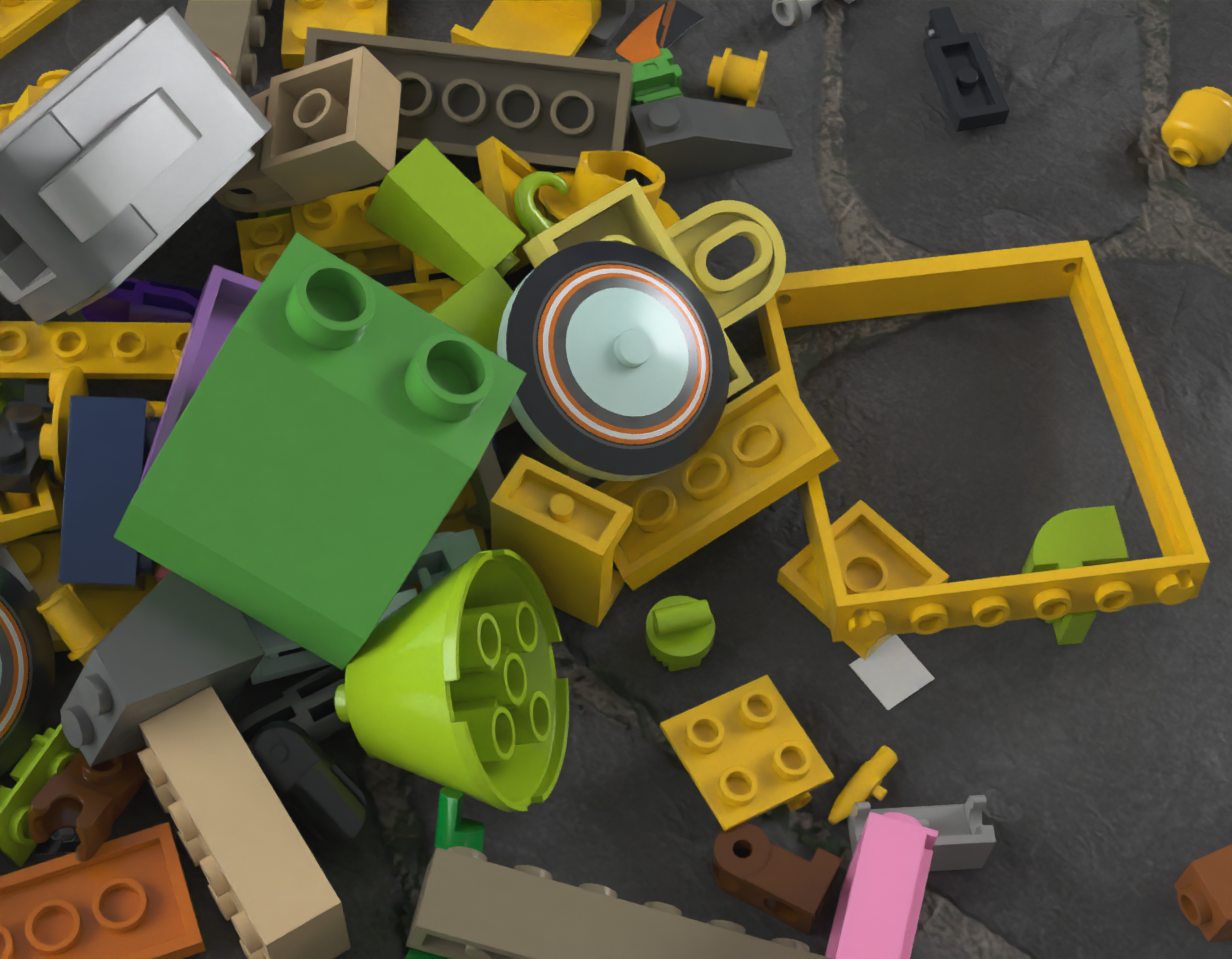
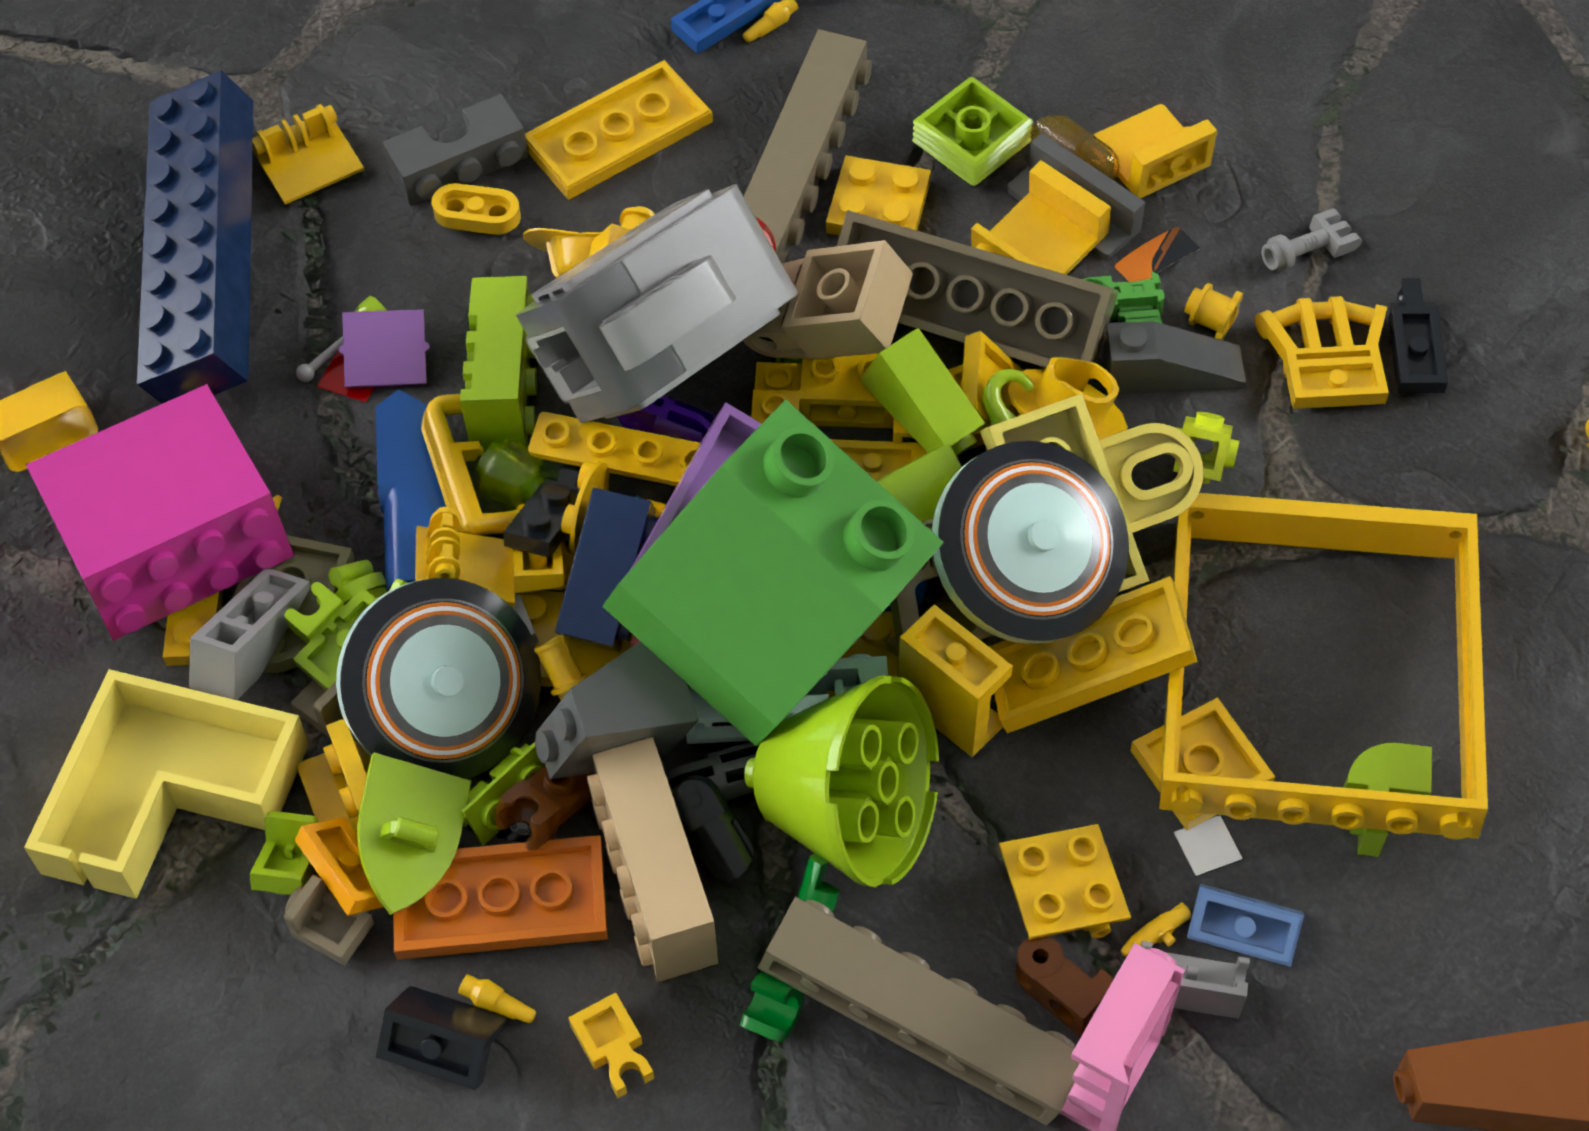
camera: 20 degrees right, 0 degrees up
lime piece [645,595,715,672] -> none
none -> neon yellow brick [1167,412,1239,484]
none -> medium blue slope [1187,884,1304,967]
none -> yellow plate [1255,296,1389,409]

